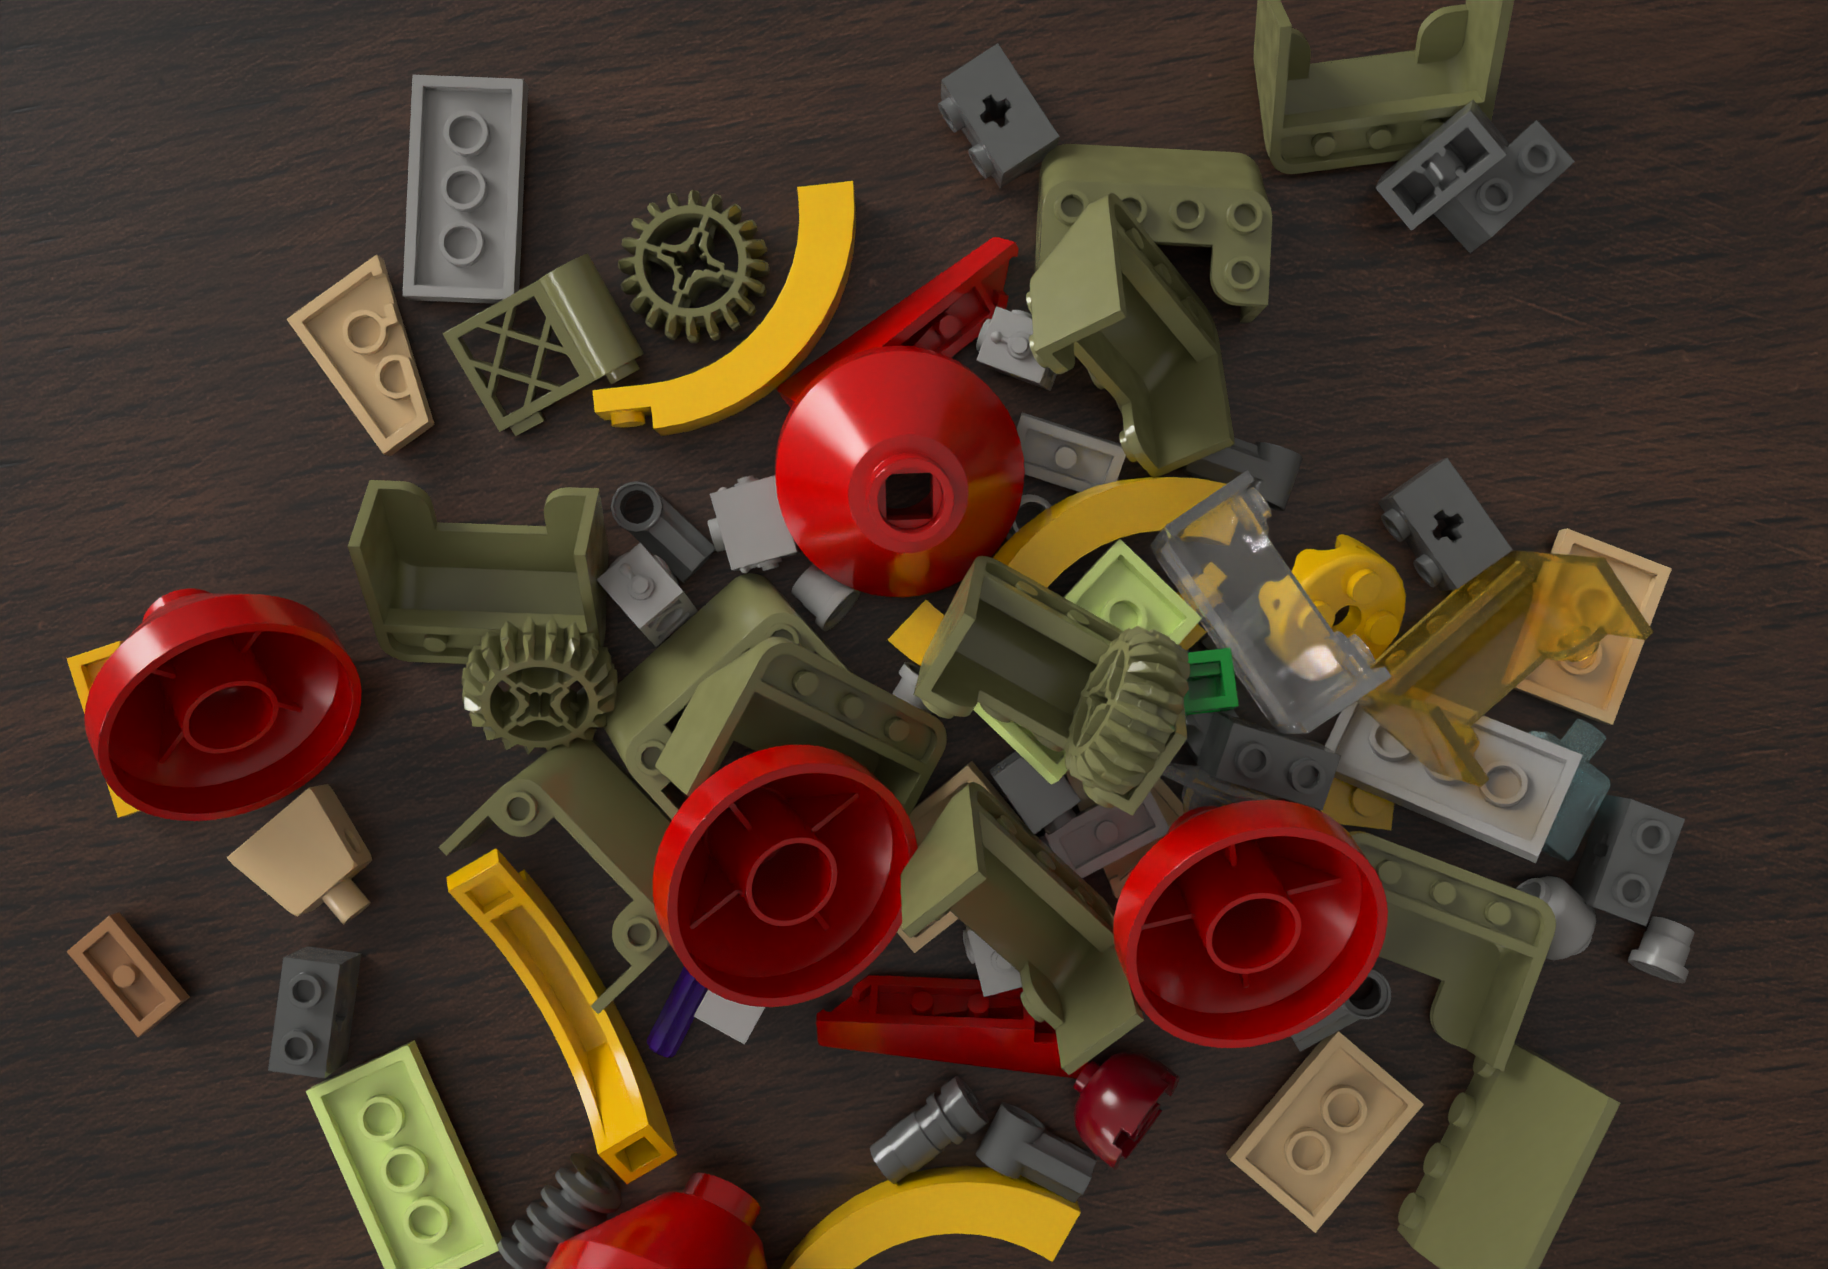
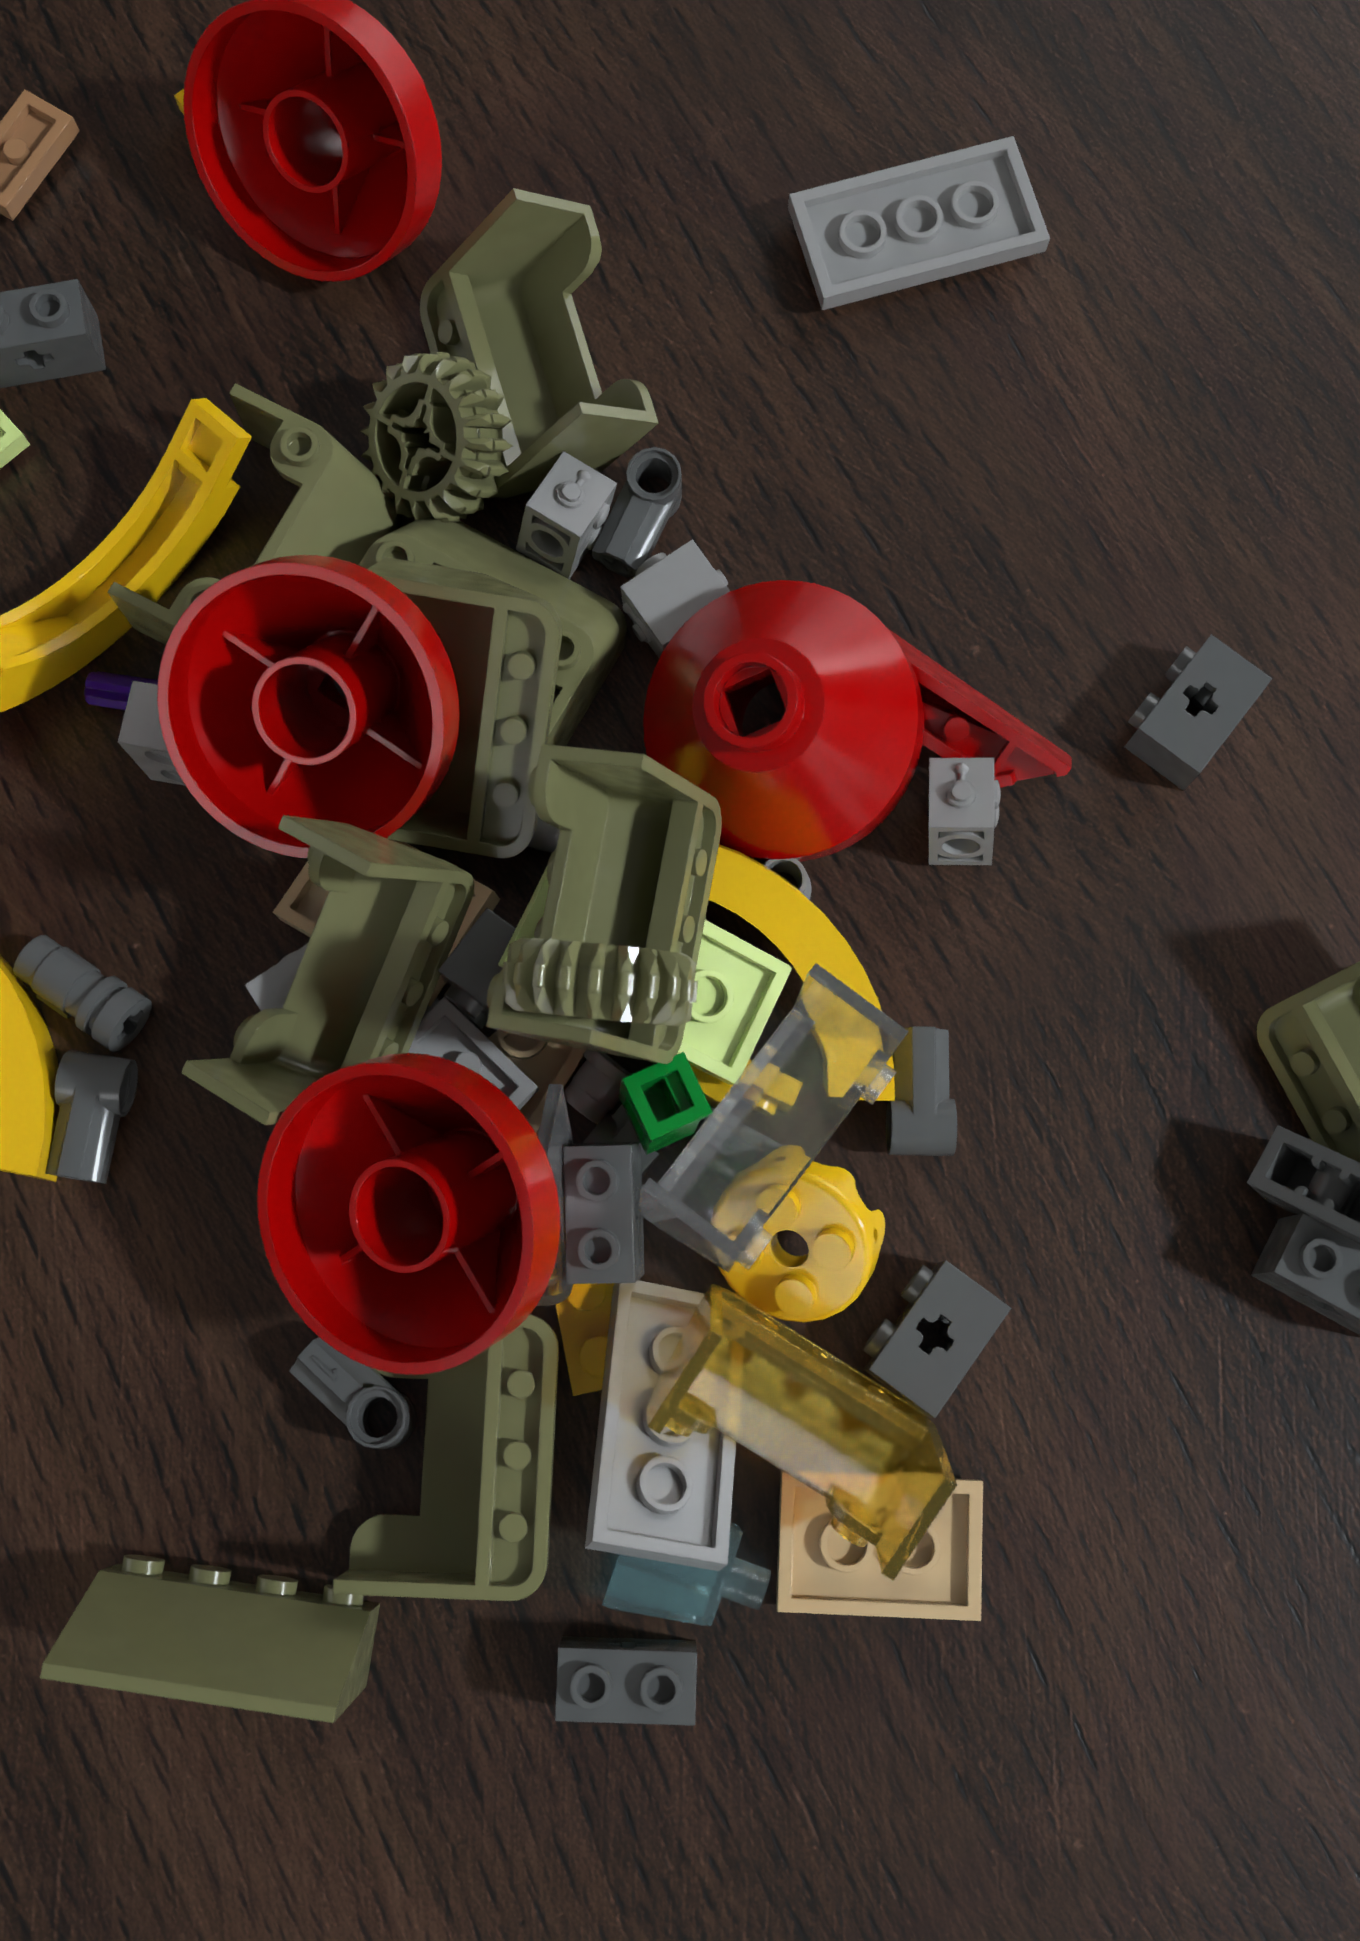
camera: 65 degrees right, 10 degrees down
tan torso [227,784,372,925] -> none
tan wing [287,254,435,457] -> none
olive piece [442,253,644,437] -> none
yellow arch [592,181,856,436] -> none
olive gear [618,190,770,343] -> none
light grey piece [791,564,861,631] -> none
red wedge [816,975,1088,1079] -> none
light grey plate [1017,412,1126,492] -> none
olive windscreen [1026,193,1235,478] -> none
olive windscreen [1034,144,1272,323] -> none
dark red cylinder [1073,1051,1180,1170] -> none
tan plate [1226,1031,1424,1233] -> none
light grey head [1516,876,1596,960] -> none
light grey piece [1628,917,1695,983] -> none

